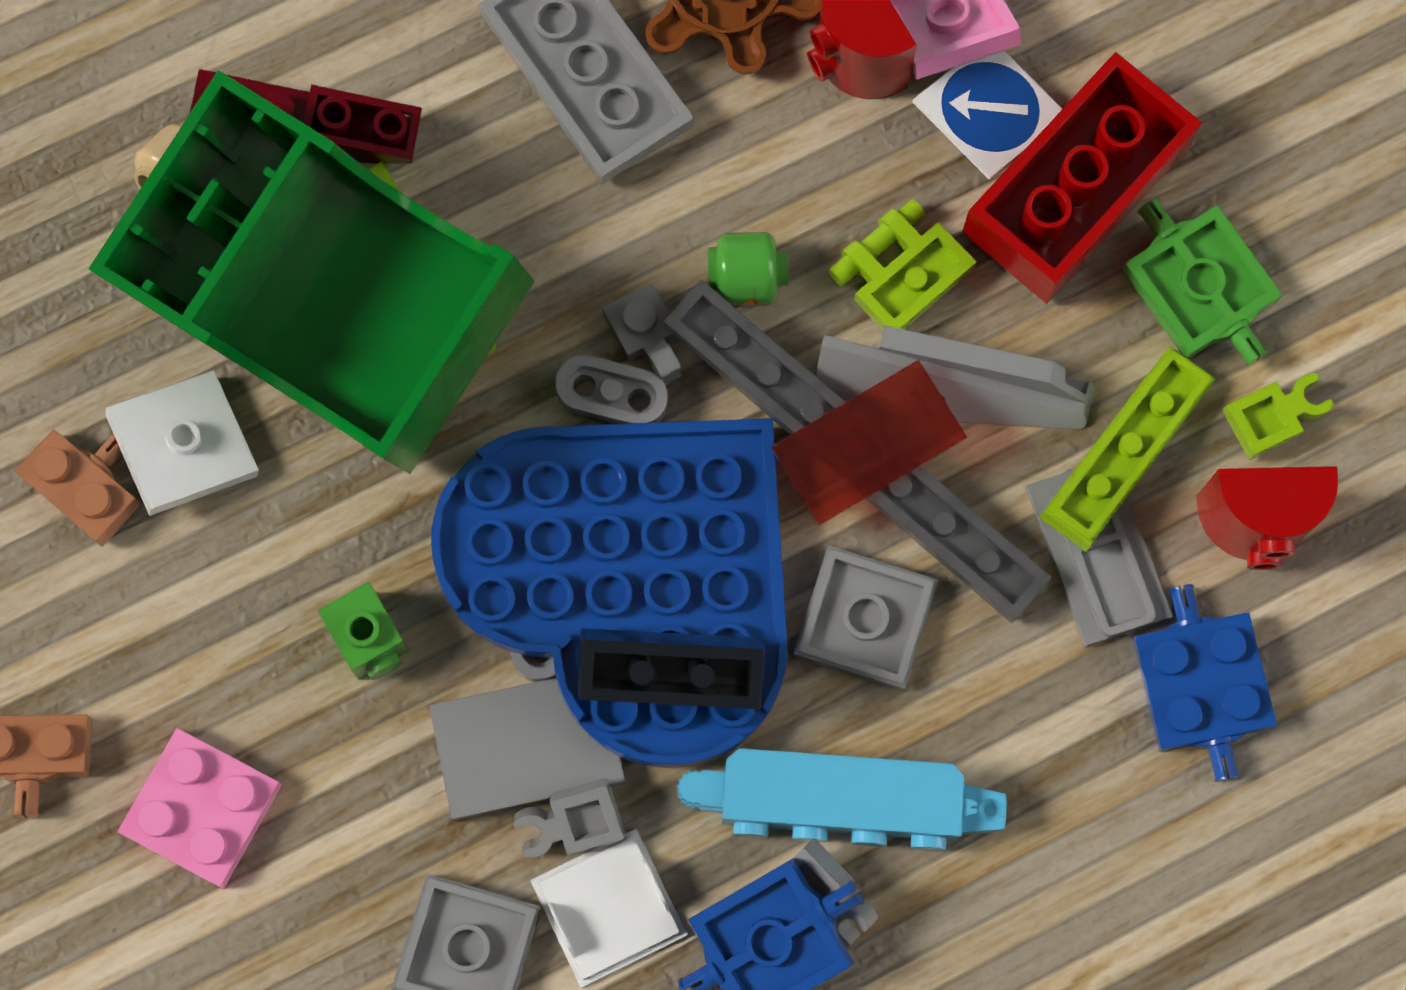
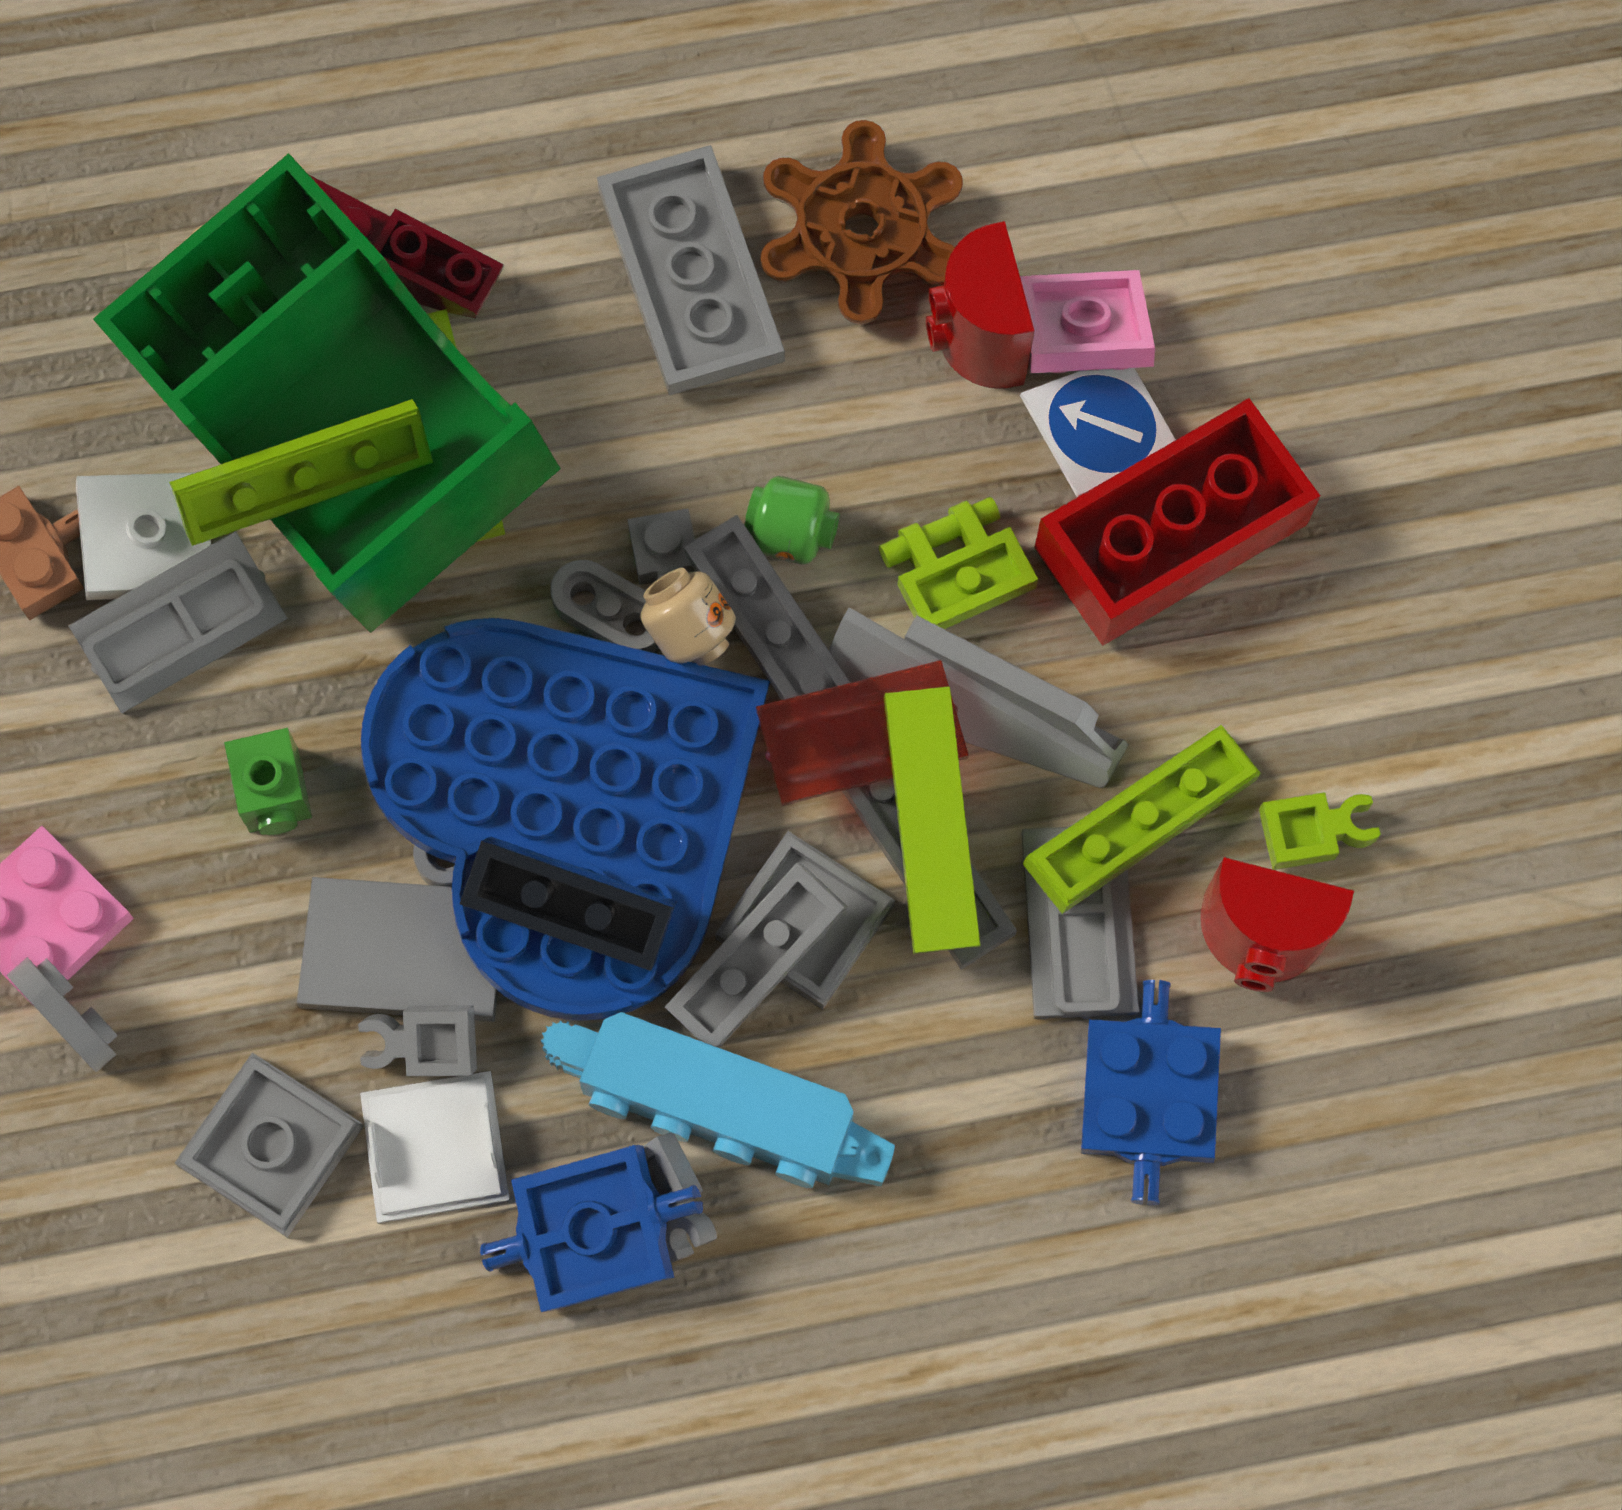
camera: 15 degrees right, 5 degrees down
bright green plate [1122,198,1282,366] -> none
none -> light grey plate [7,957,118,1072]
none -> light grey piece [68,531,288,713]
none -> lime tile [169,399,433,546]
none -> tan head [640,568,736,666]
none -> light grey plate [665,862,848,1048]
none -> lime tile [884,687,980,954]

